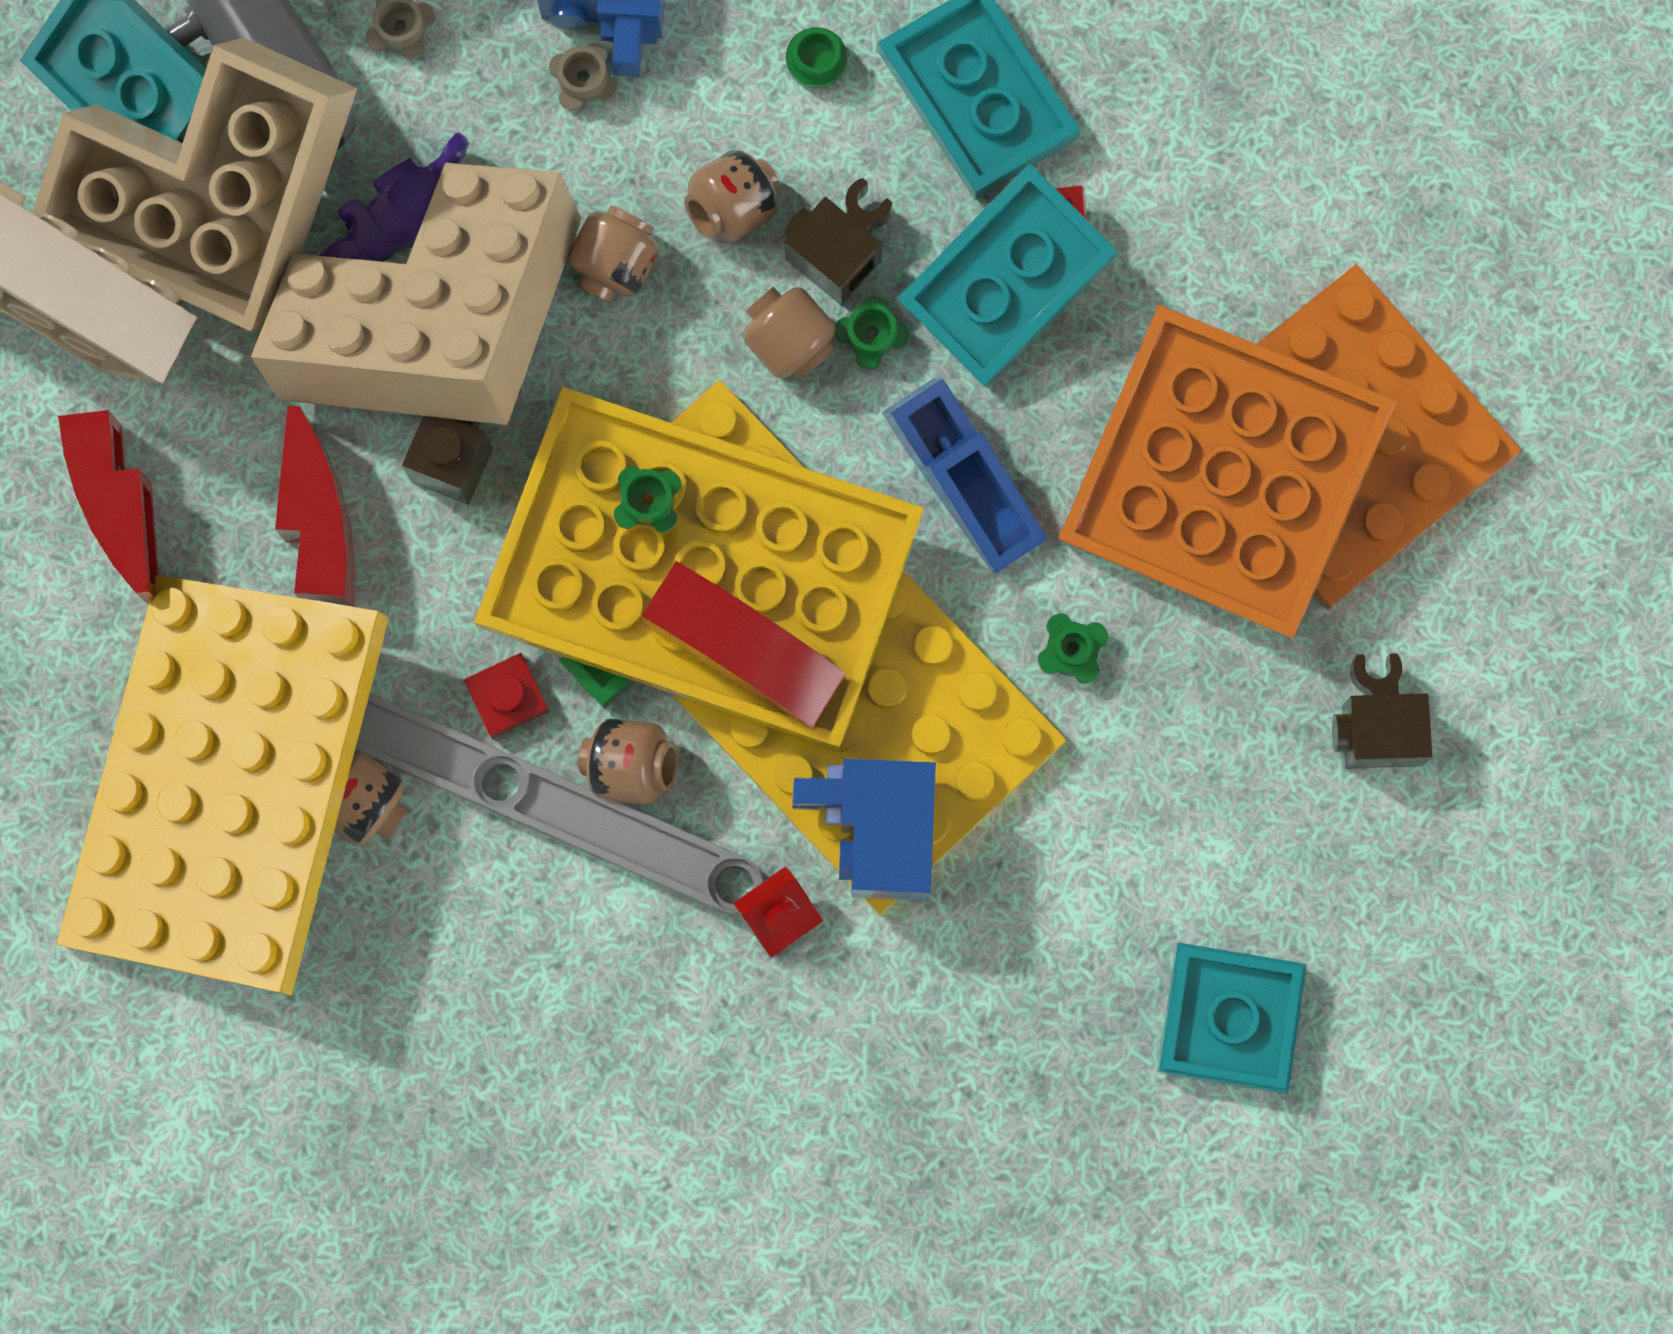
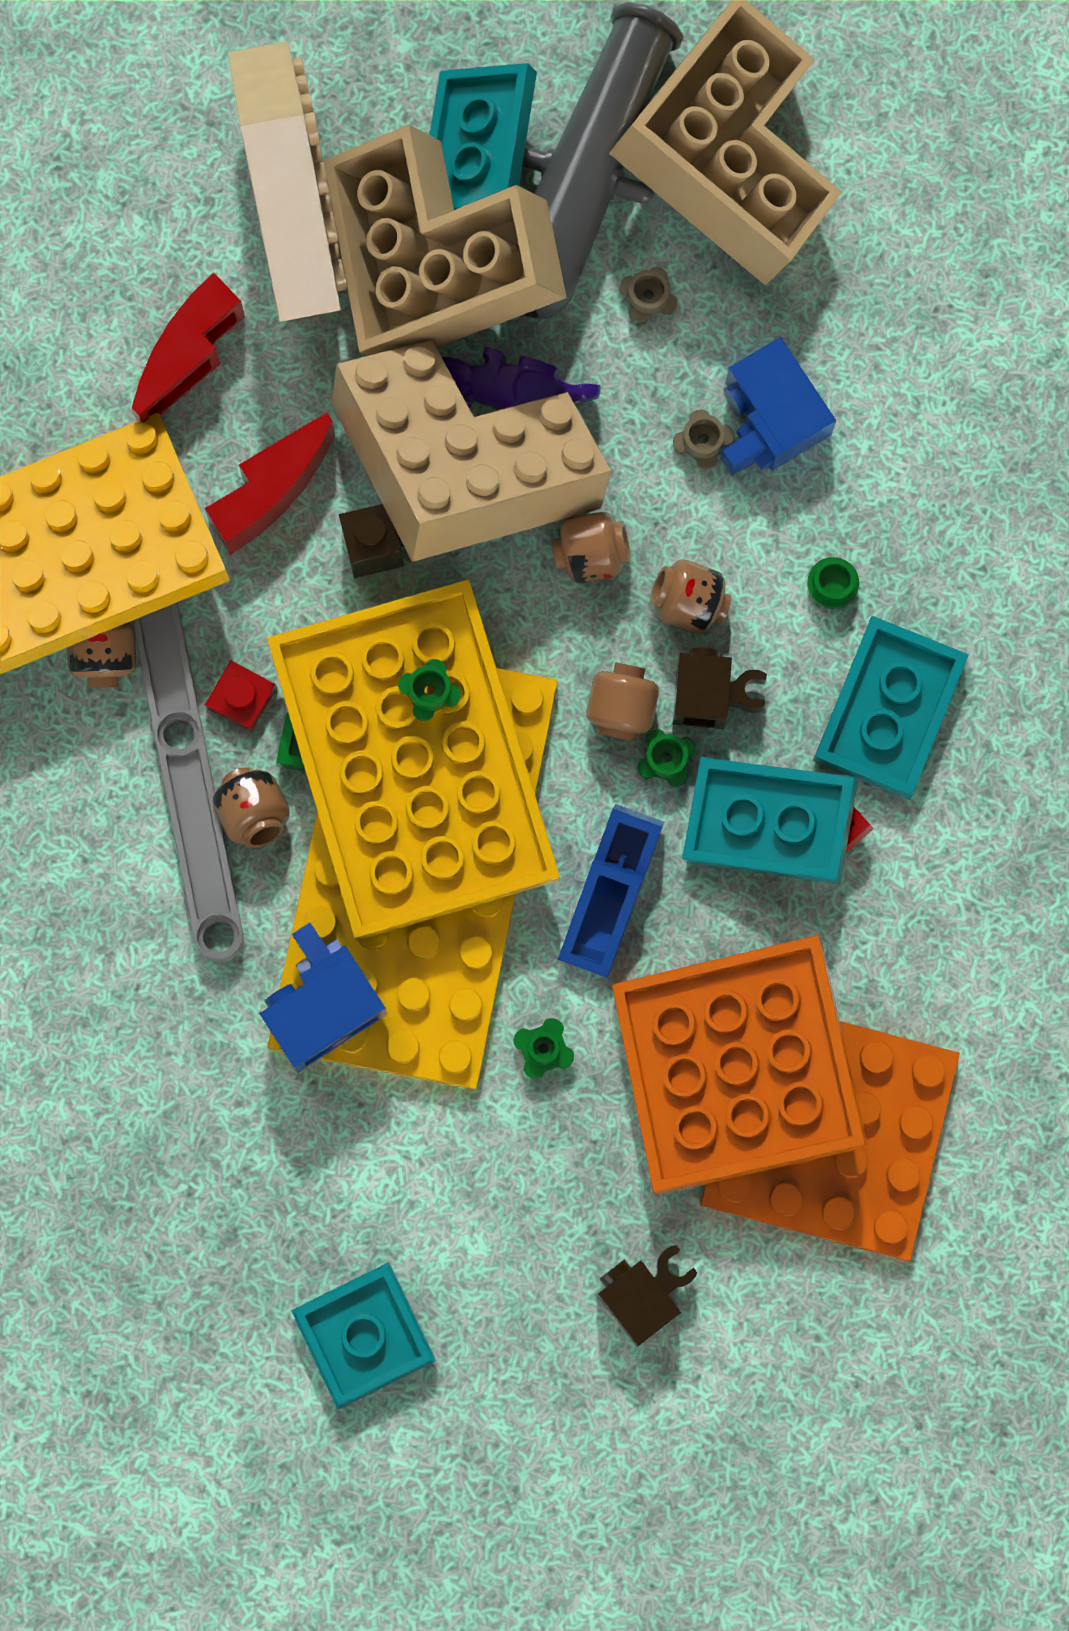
camera: 50 degrees right, 0 degrees up
red slope [641,561,846,730] -> none
red plate [733,866,823,958] -> none

